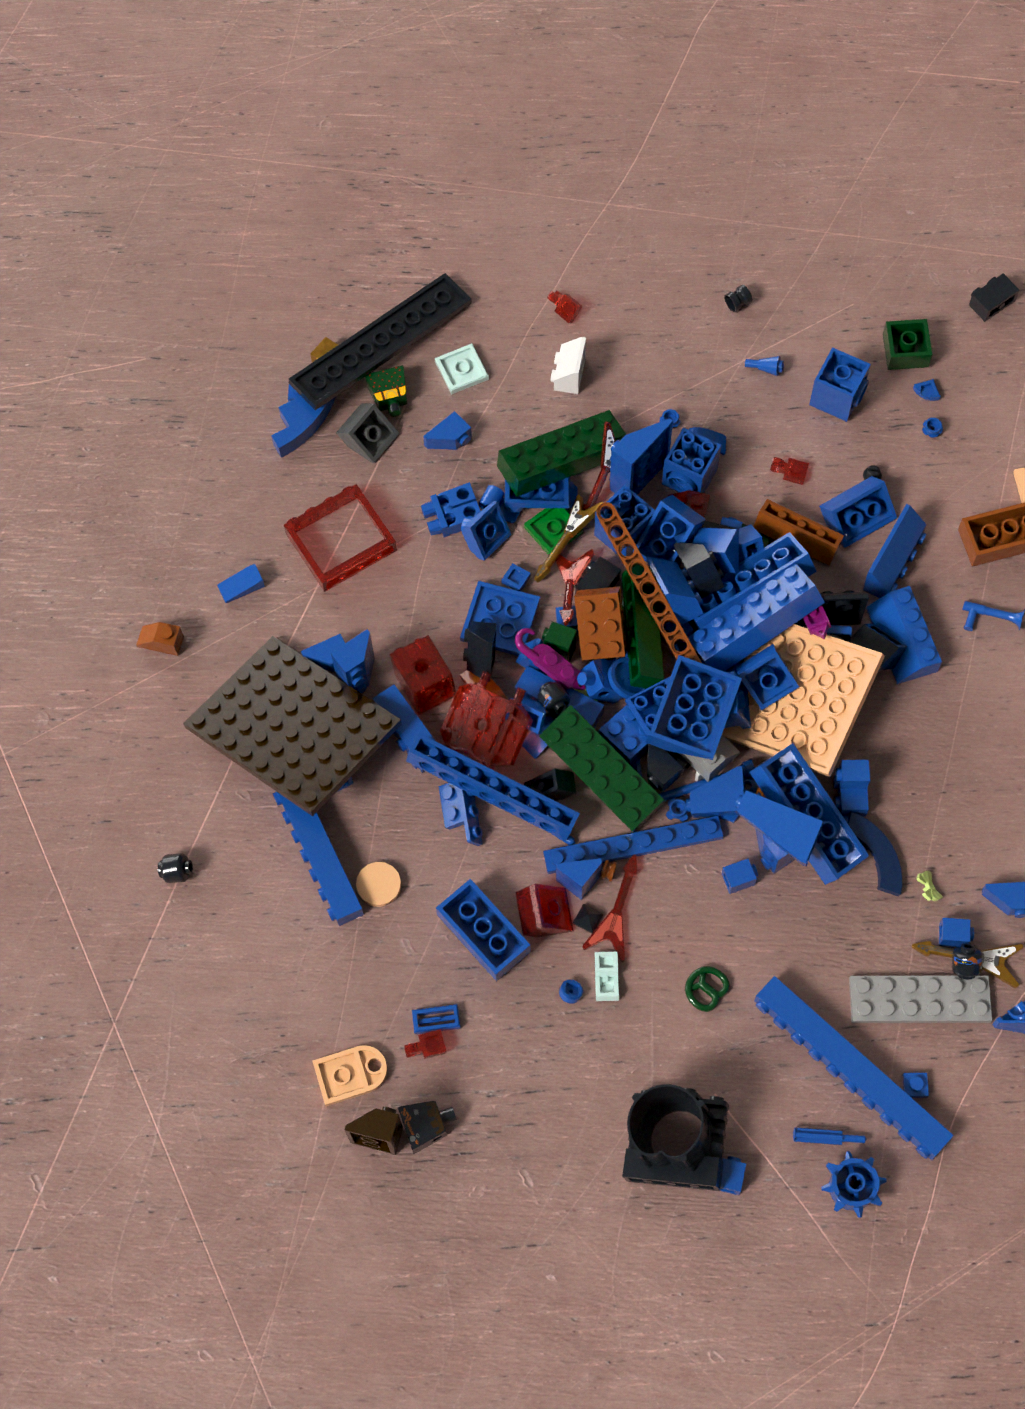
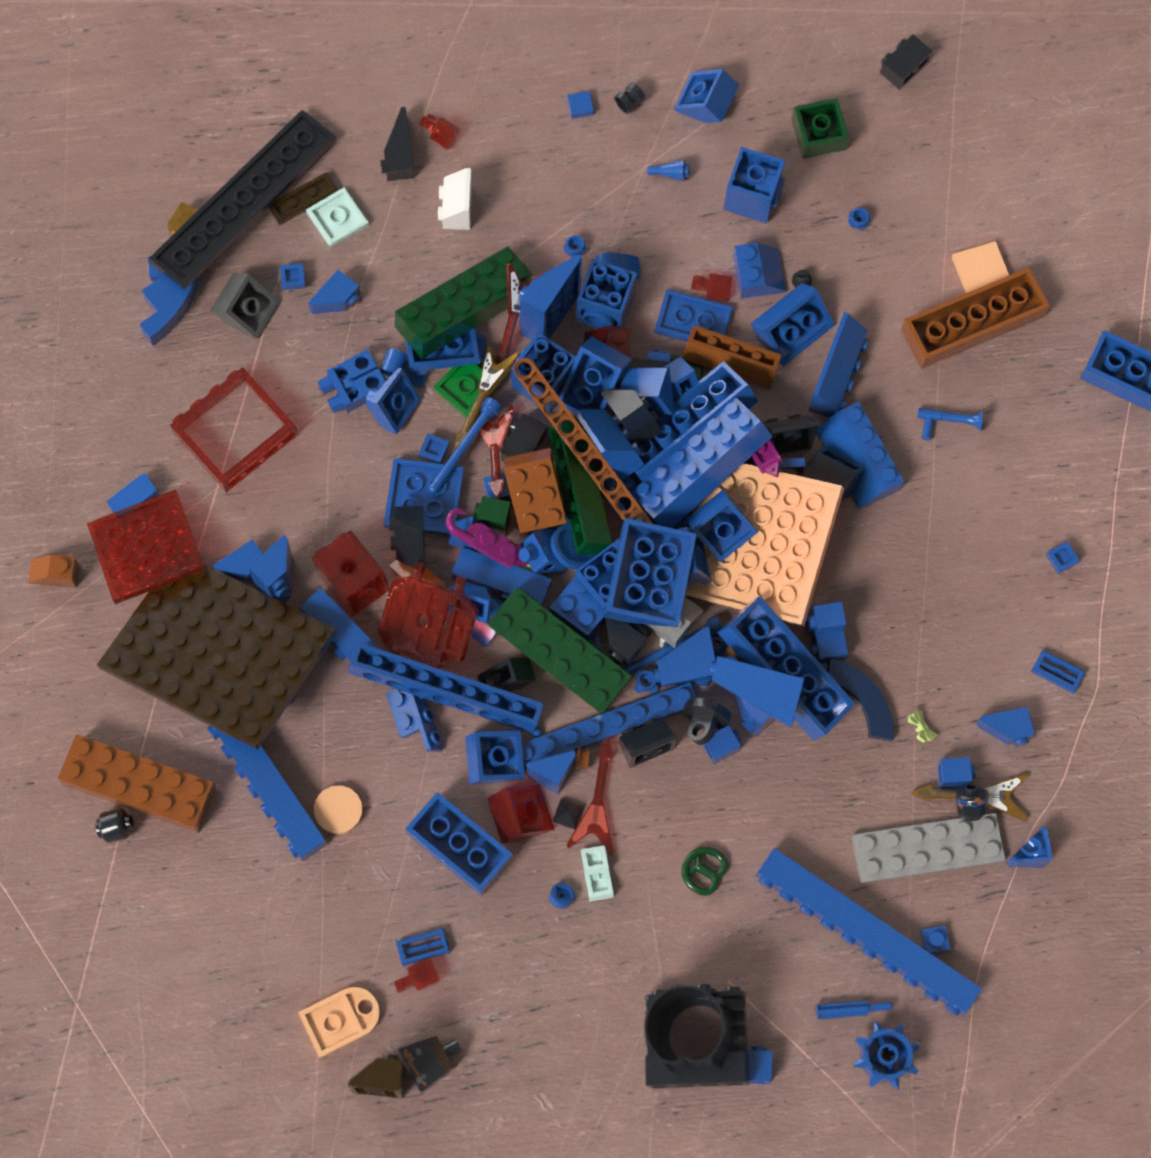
camera: 15 degrees left, 5 degrees up
dark green torso [365,365,407,417] -> none
black head [538,682,570,715] -> none
blue tile [913,379,941,401] -> none
none -> dark orange brick [58,734,216,833]
none -> clear red plate [87,489,206,605]
none -> dark brown tile [268,172,338,226]
none -> blue plate [280,263,306,290]
none -> black slope [380,107,414,181]
none -> blue piece [429,397,502,493]
none -> blue slope [465,730,525,785]
none -> blue tile [567,91,594,119]
none -> black slope [618,718,676,768]
none -> blue tile [654,289,733,342]
none -> blue slope [674,69,739,123]
none -> black tile [683,698,731,745]
none -> blue slope [733,243,786,299]

